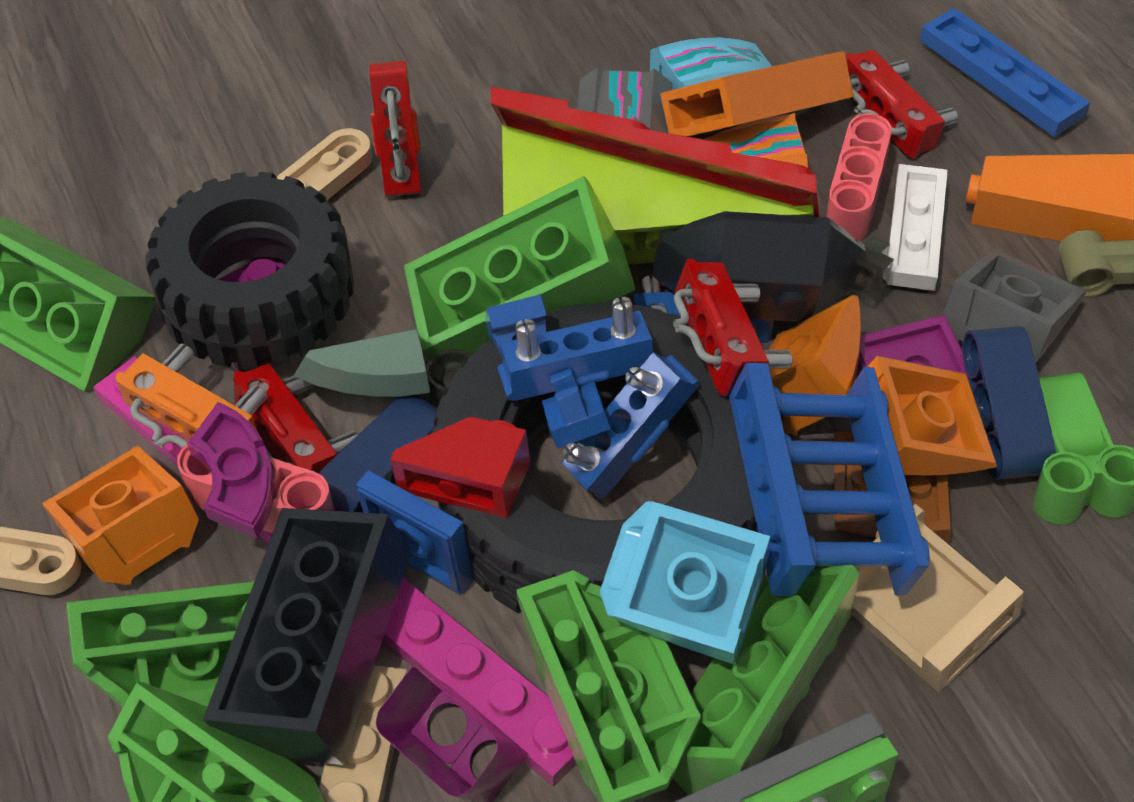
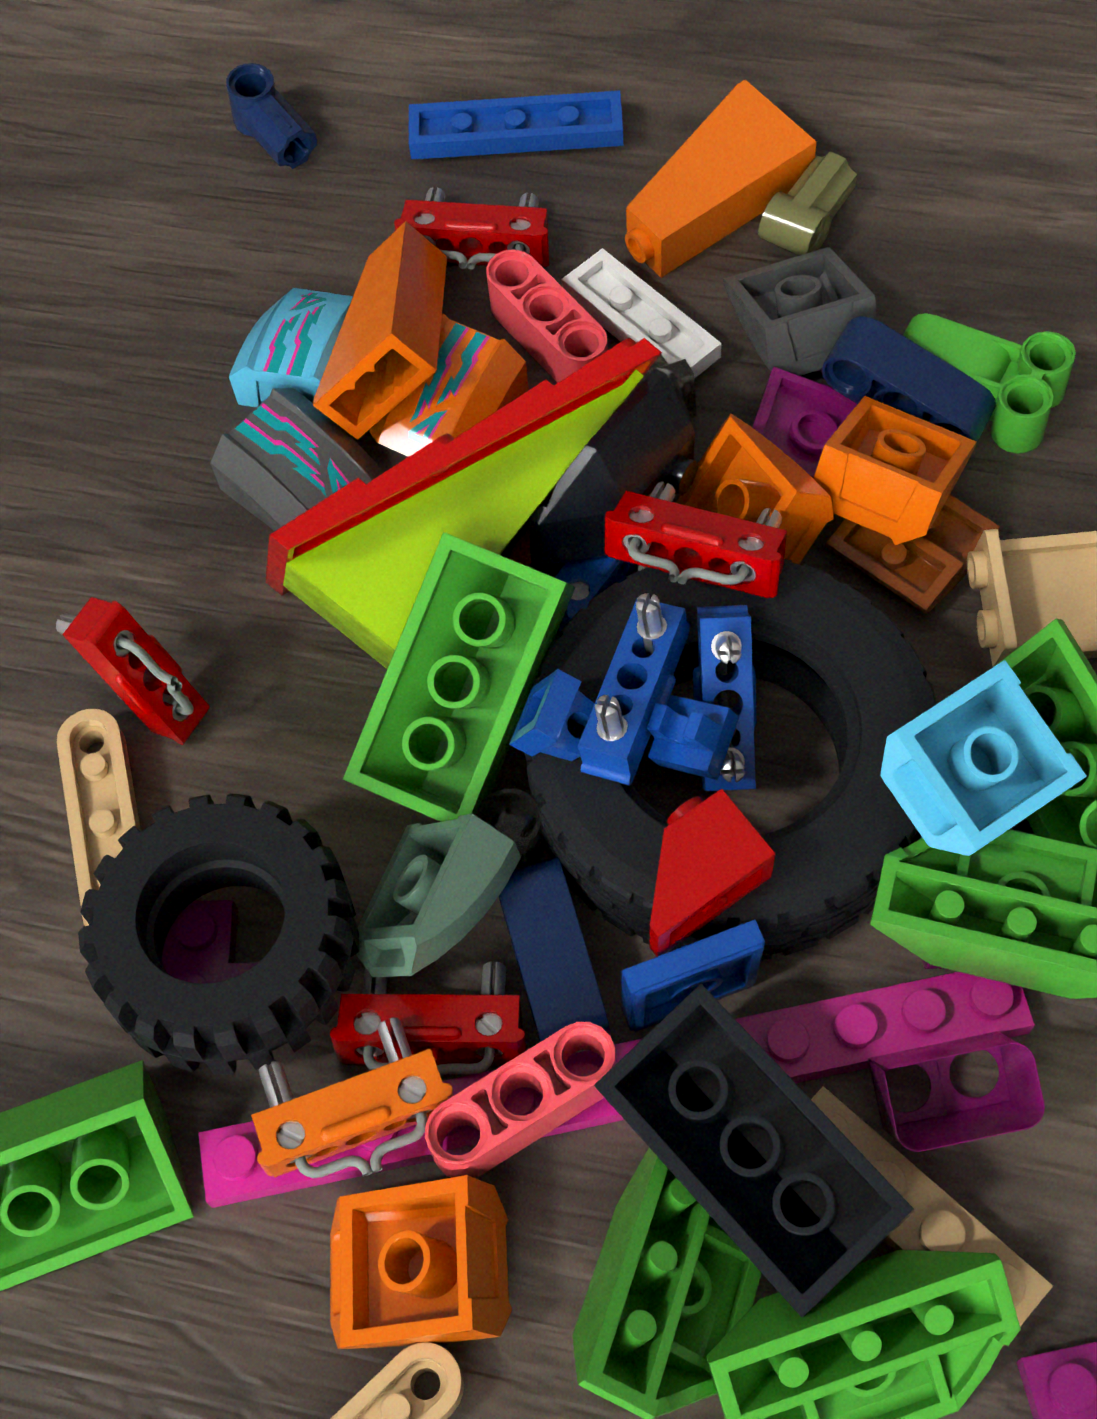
camera: 50 degrees left, 10 degrees up
magenta tile [187,402,275,539] -> none
blue fence [729,363,930,596] -> none

